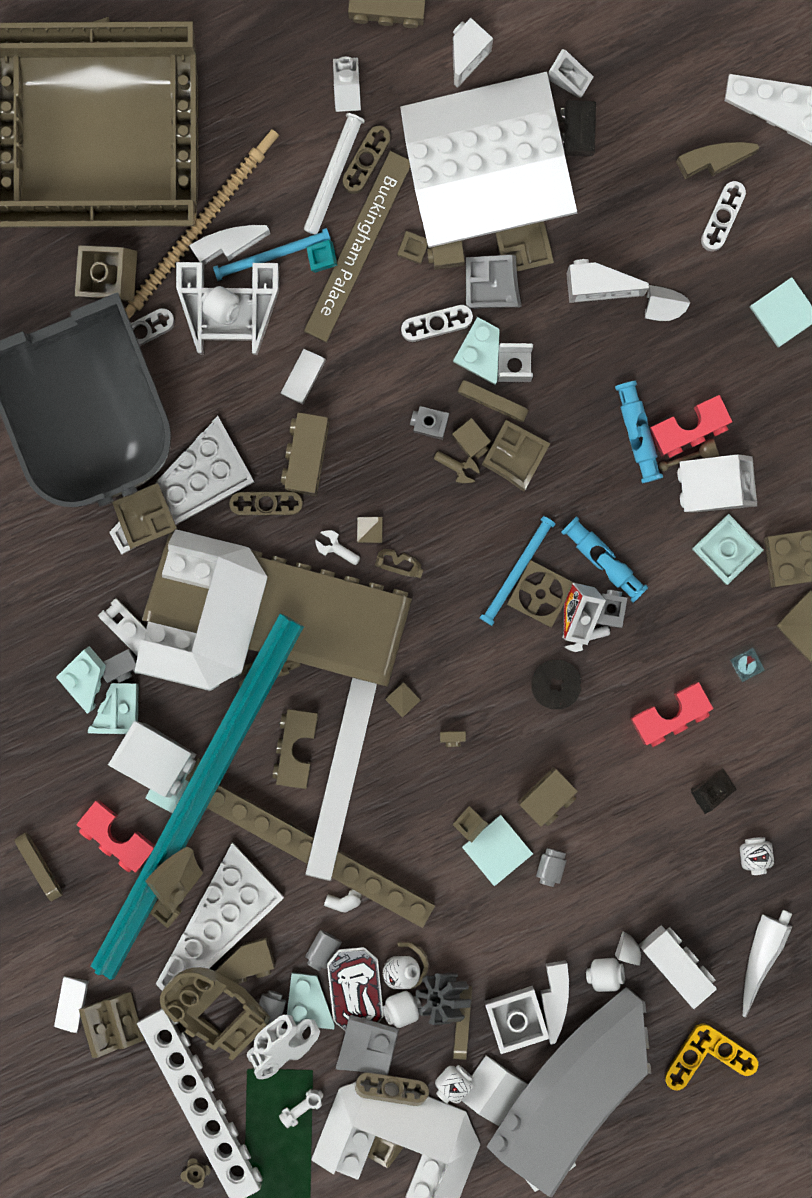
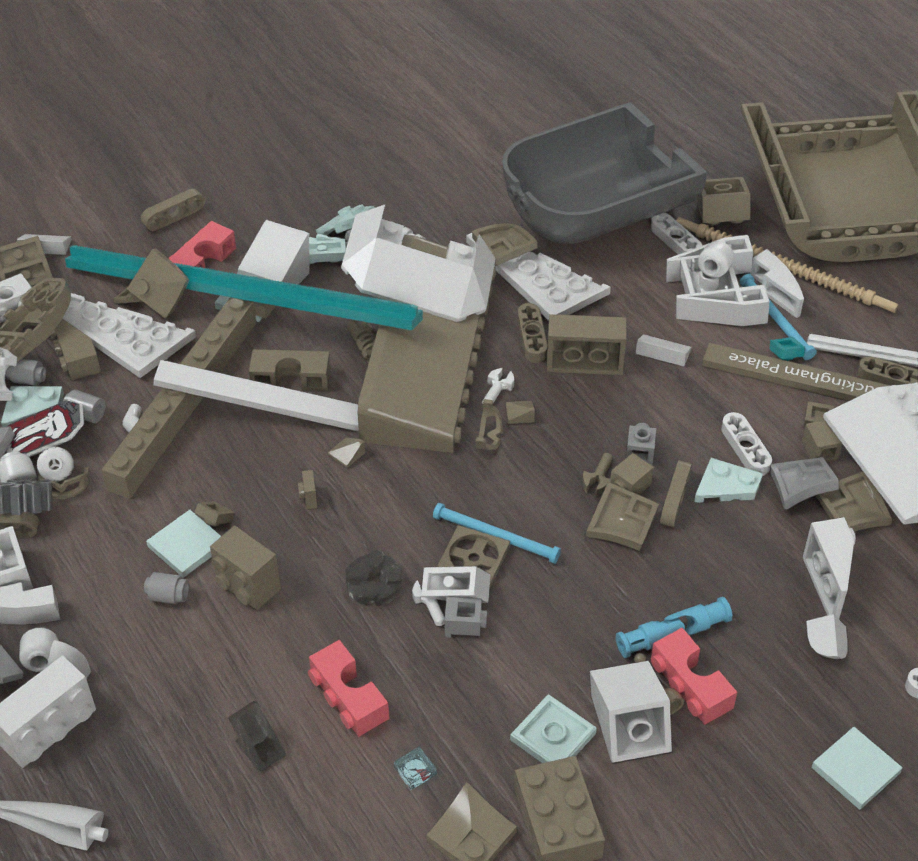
camera: 80 degrees right, 40 degrees down
white piece [498,343,533,382] -> none
medium azure piece [561,516,648,603] -> none
white head [740,837,774,875] -> none

